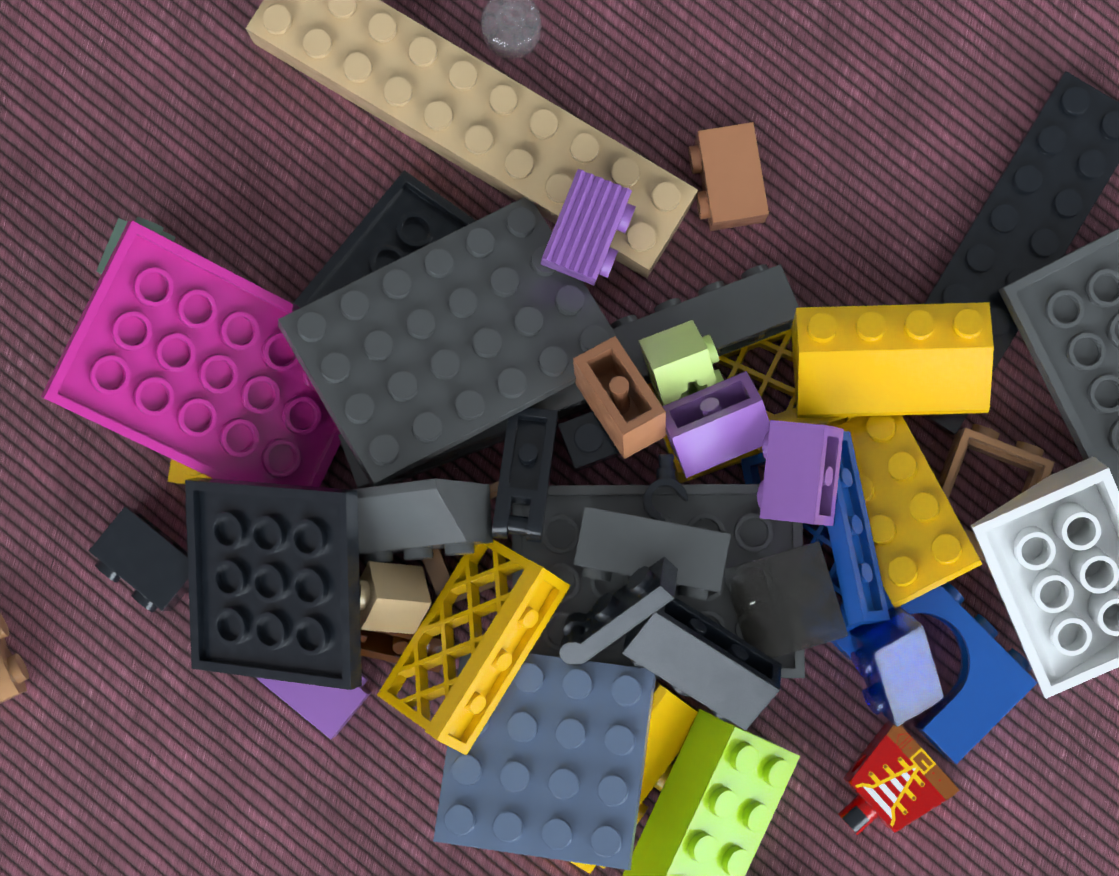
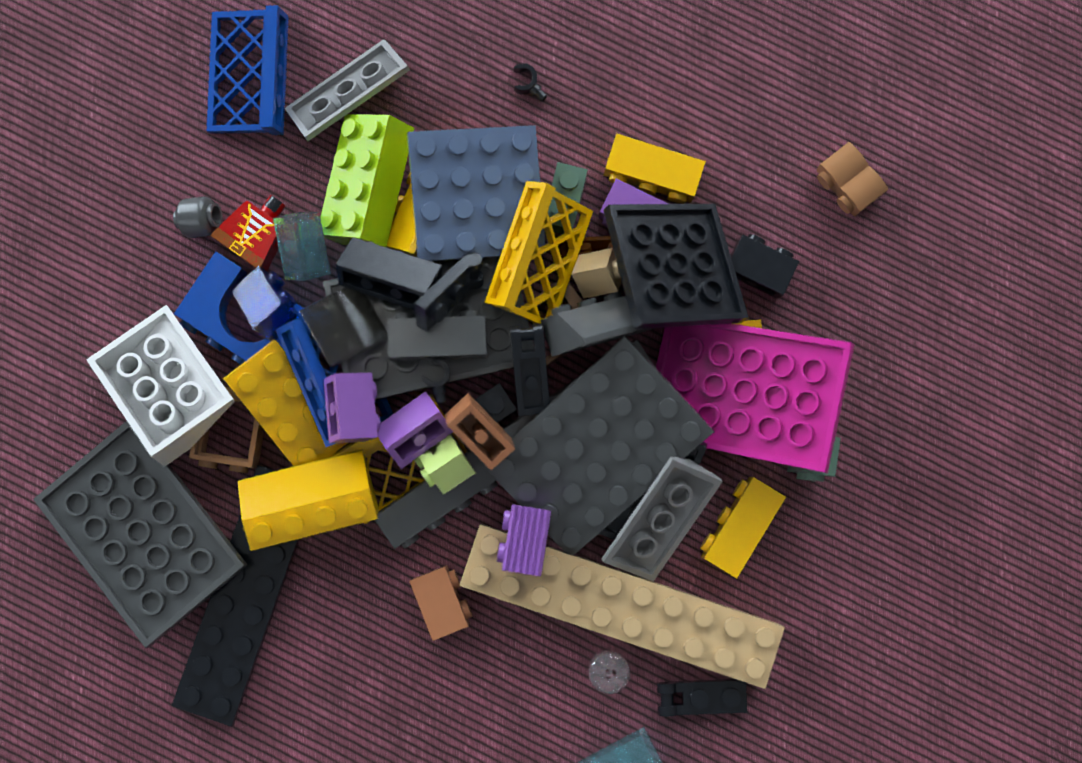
camera: 165 degrees right, 0 degrees up
none -> dark grey head [173,196,223,238]
none -> clear light blue brick [273,212,331,281]
none -> sand green brick [548,162,588,234]
none -> light grey slope [602,456,723,581]
none -> yellow brick [604,133,706,204]
none -> yellow brick [700,477,786,579]

